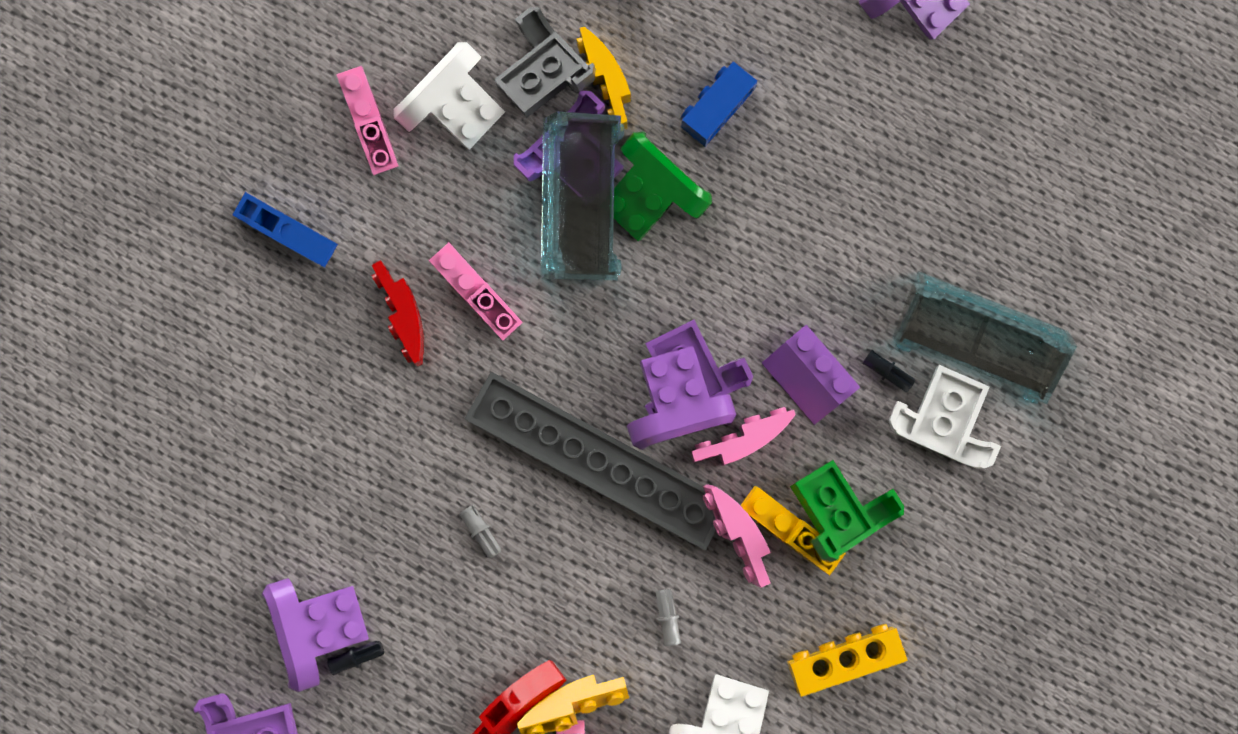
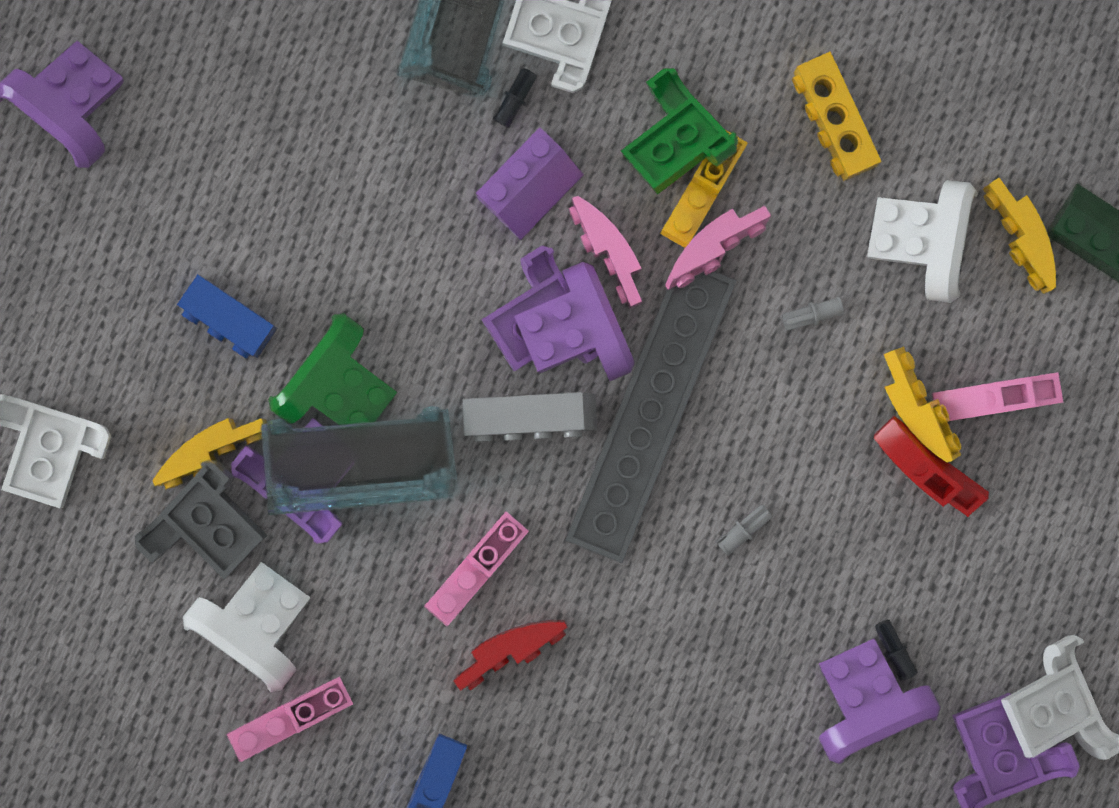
camera: 100 degrees left, 5 degrees up
none -> light grey wedge [463,392,597,442]

